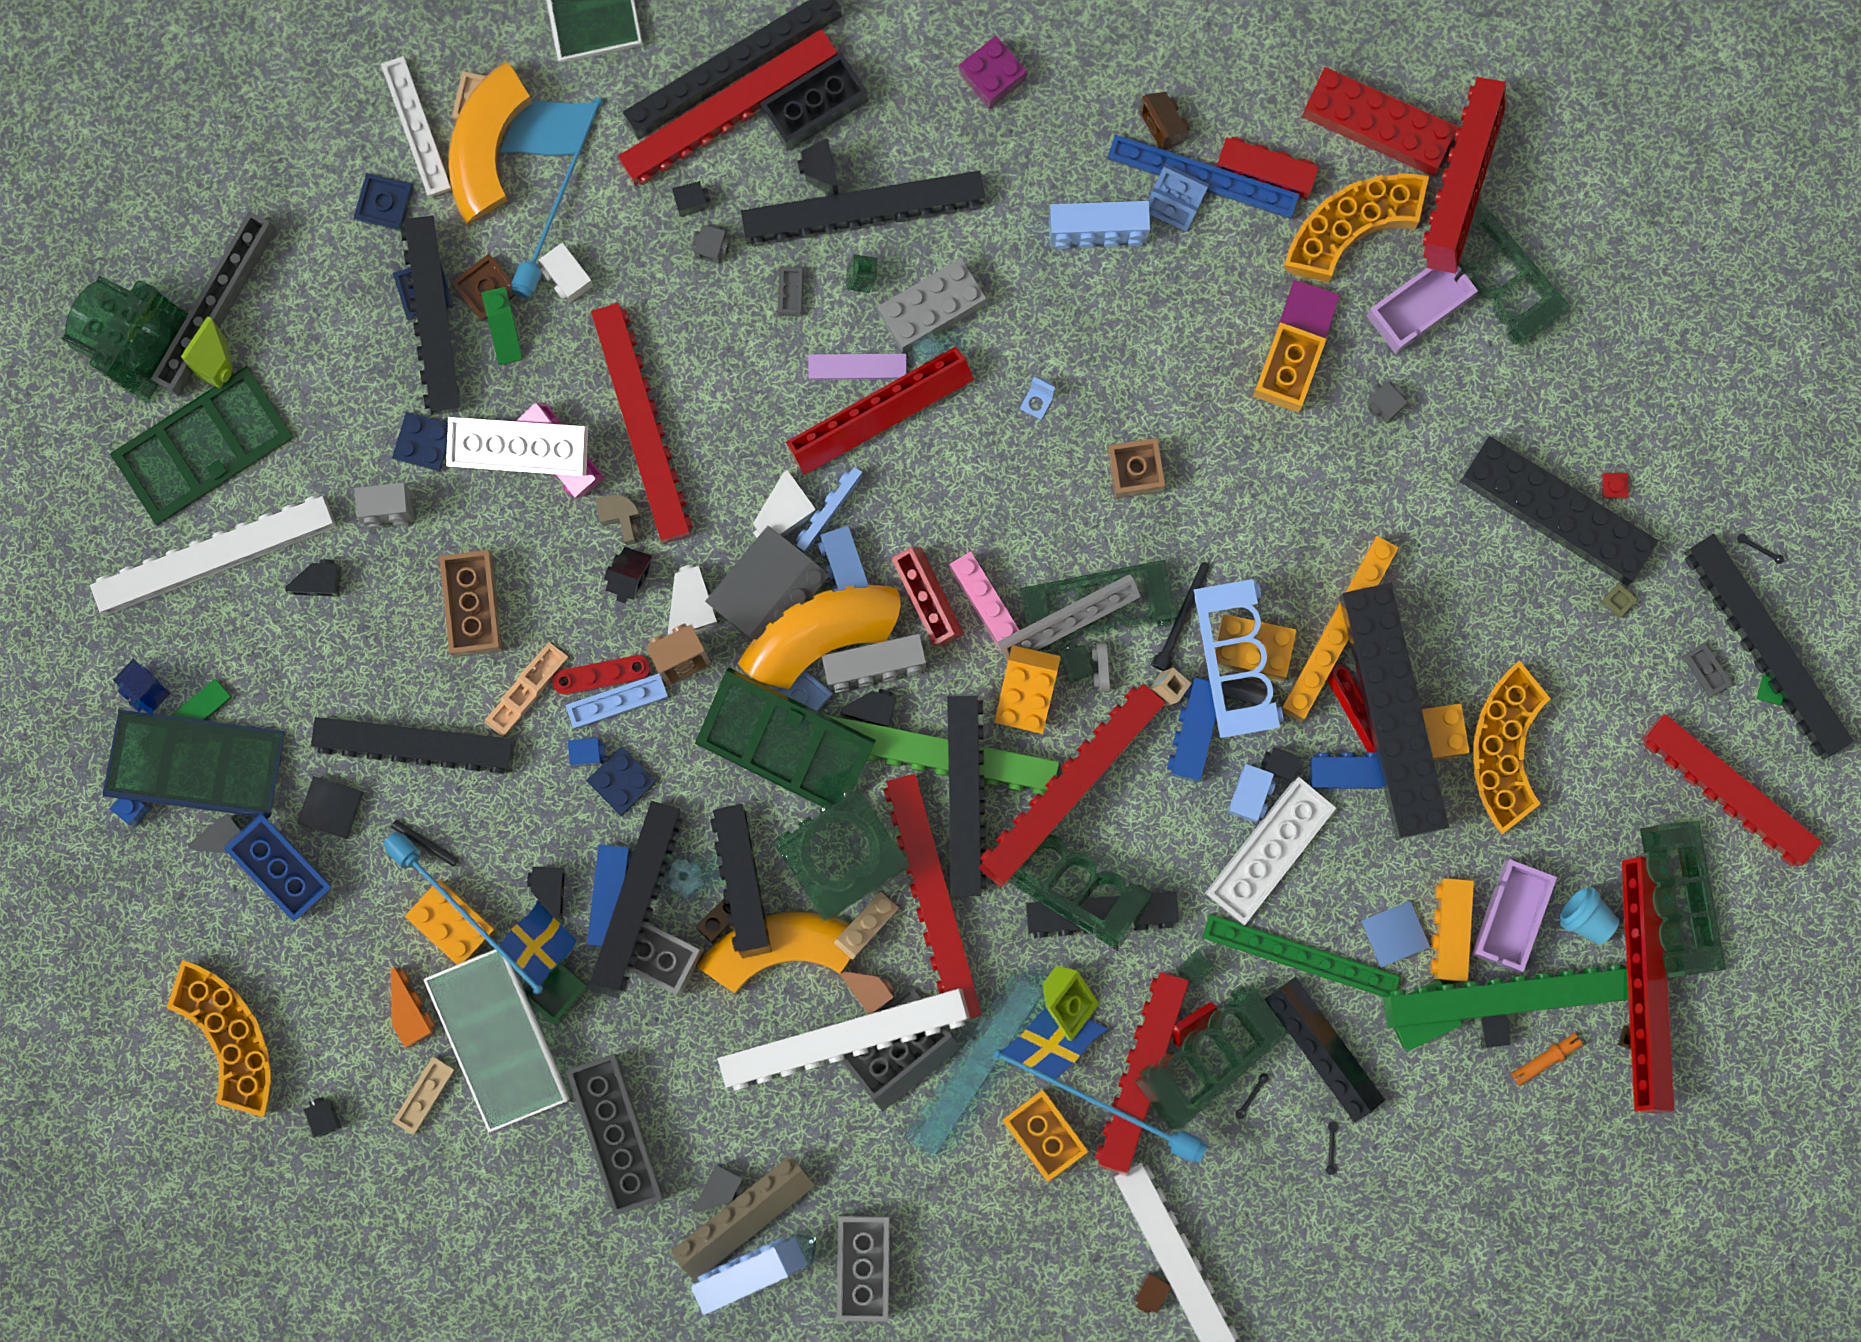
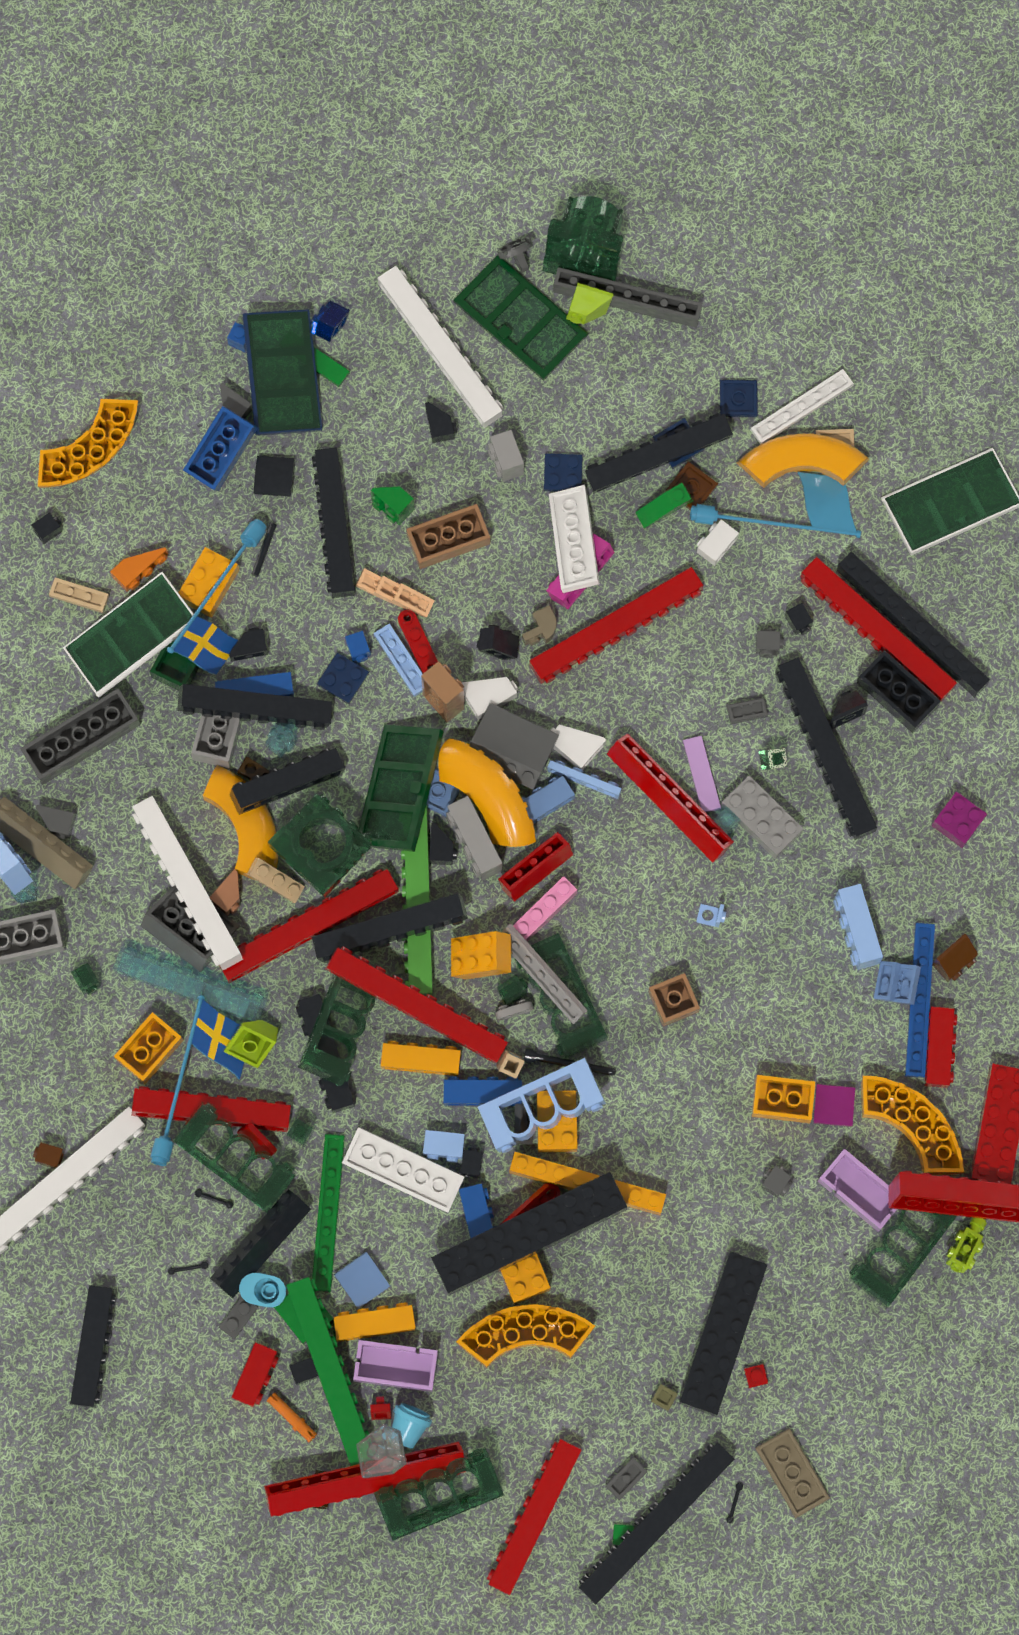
camera: 75 degrees right, 5 degrees down
none -> black brick [70,1285,117,1408]
none -> clear green brick [71,963,101,995]
none -> dark grey plate [218,1297,258,1340]
none -> red brick [231,1342,280,1408]
none -> medium azure piece [239,1273,286,1307]
none -> clear slope [356,1424,407,1478]
none -> red tile [370,1396,391,1420]
none -> green slope [371,486,415,526]
none -> light orange brick [381,1041,461,1076]
none -> dark grey tile [497,237,533,273]
none -> dark tan tile [755,1428,830,1519]
none -> lime brick [945,1217,987,1273]

